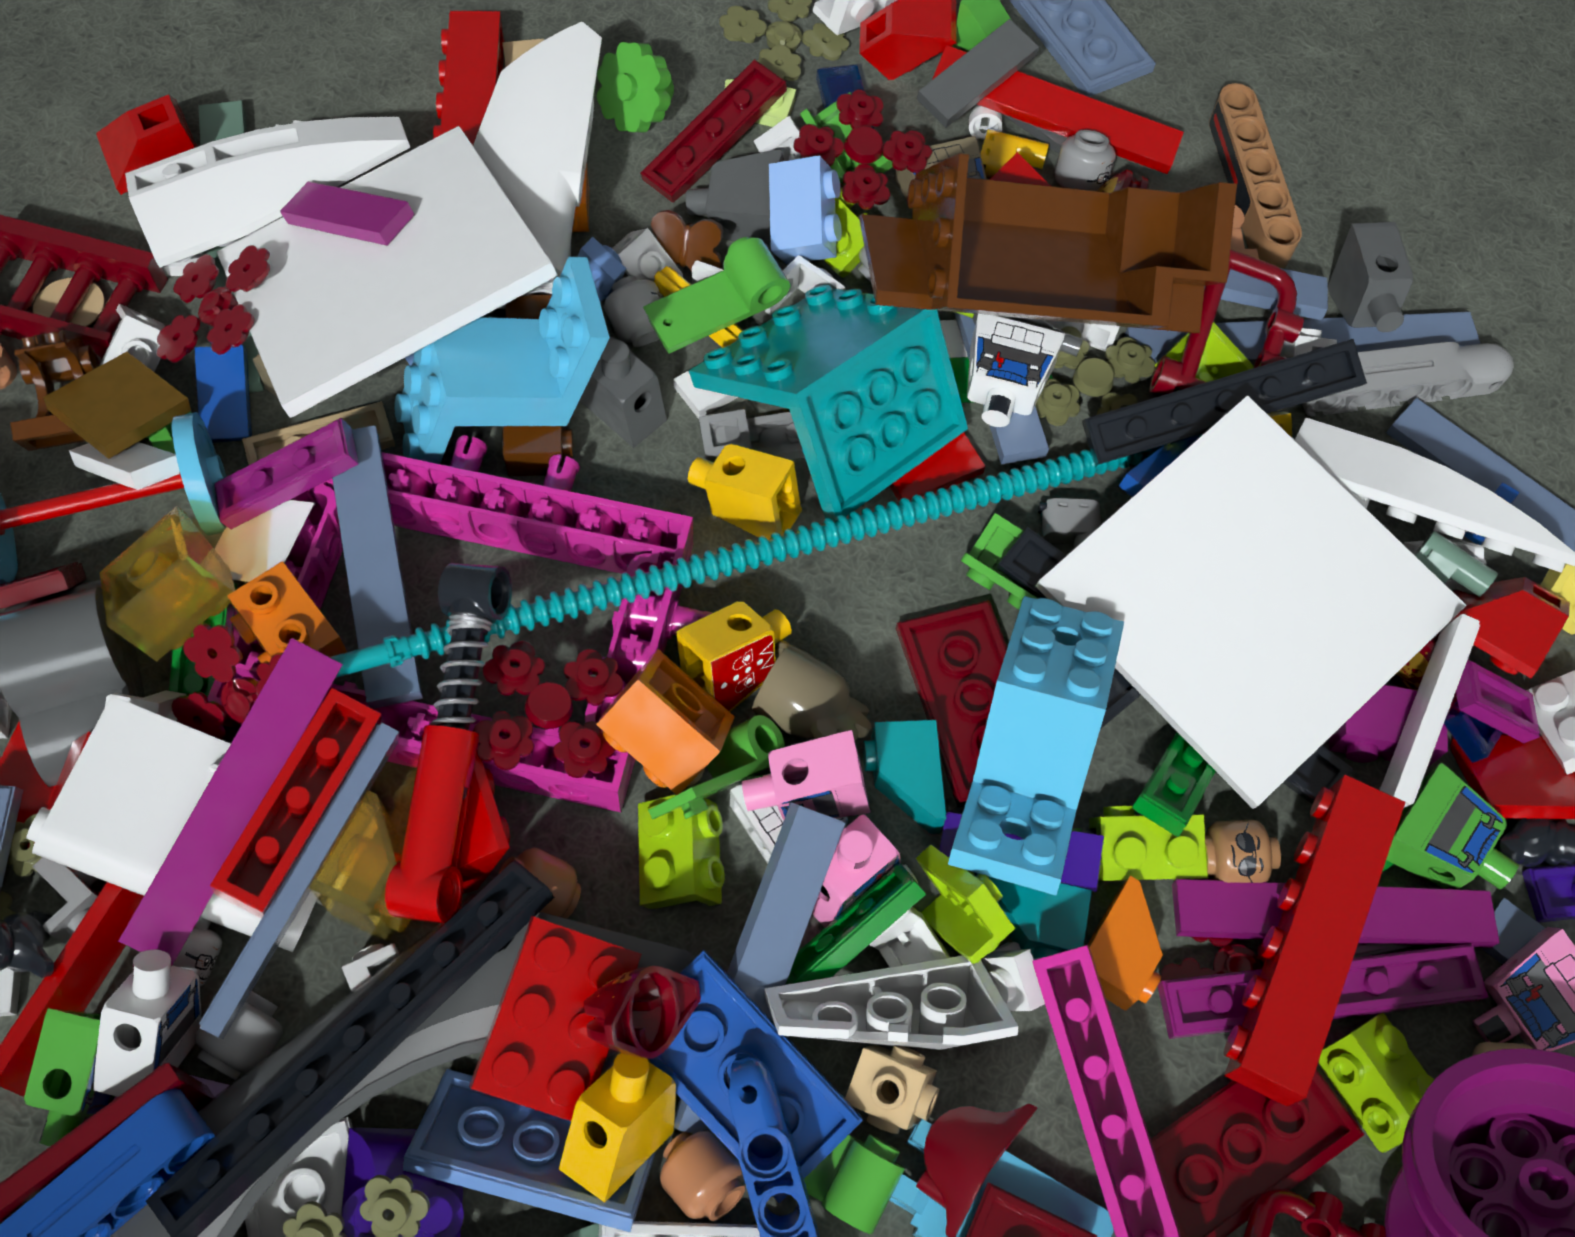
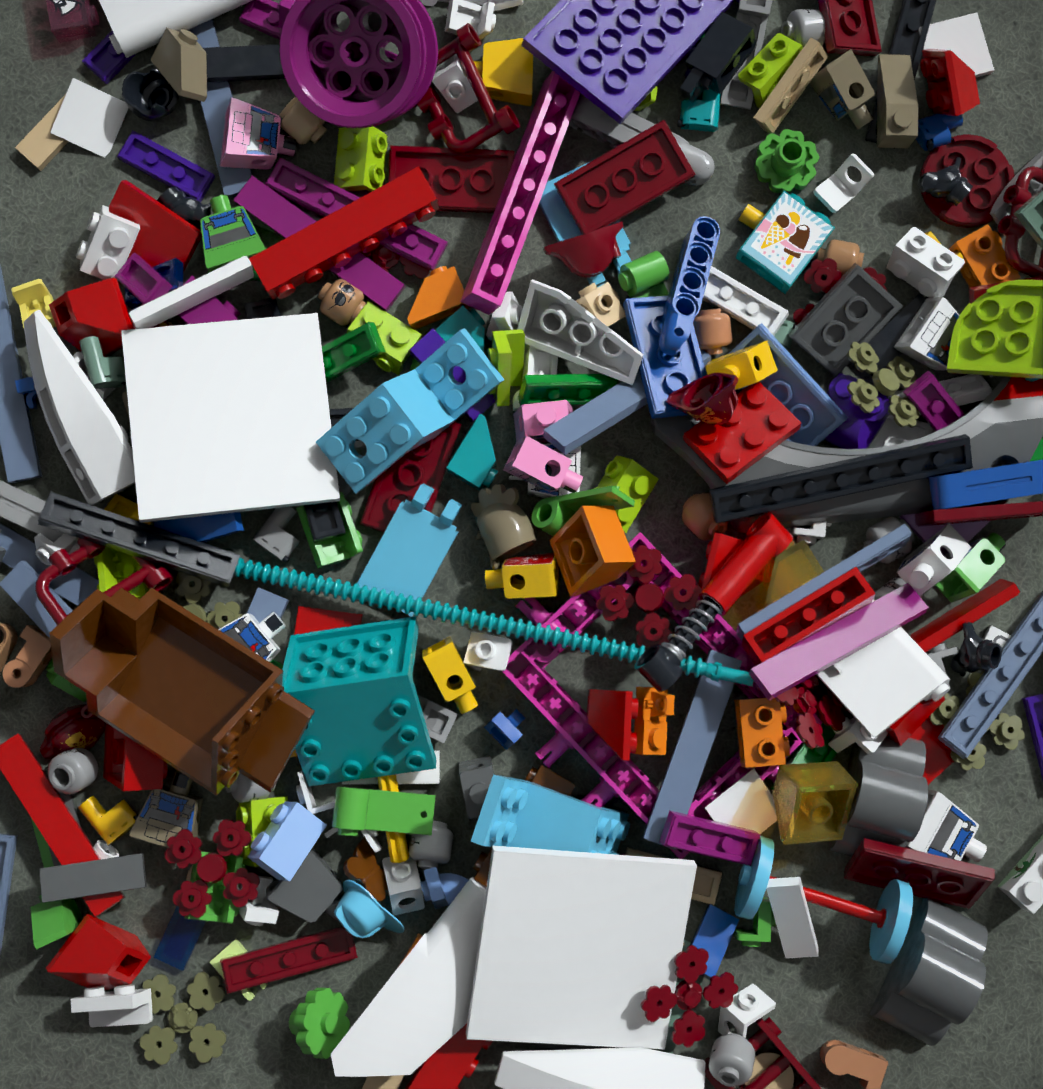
camera: 145 degrees left, 20 degrees up
reddish brown tile [10,330,98,451] -> none
pearl gold tile [43,351,191,459] -> none
magenta tile [280,181,415,246] -> none
none -> medium azure piece [334,880,404,938]
none -> medium azure tile [357,483,462,617]
none -> white bracket [463,632,513,671]
none -> blue tile [484,709,525,750]
none -> red slope [586,689,638,761]
none -> orange hinge [633,687,675,755]
none -> light grey head [709,1033,755,1087]

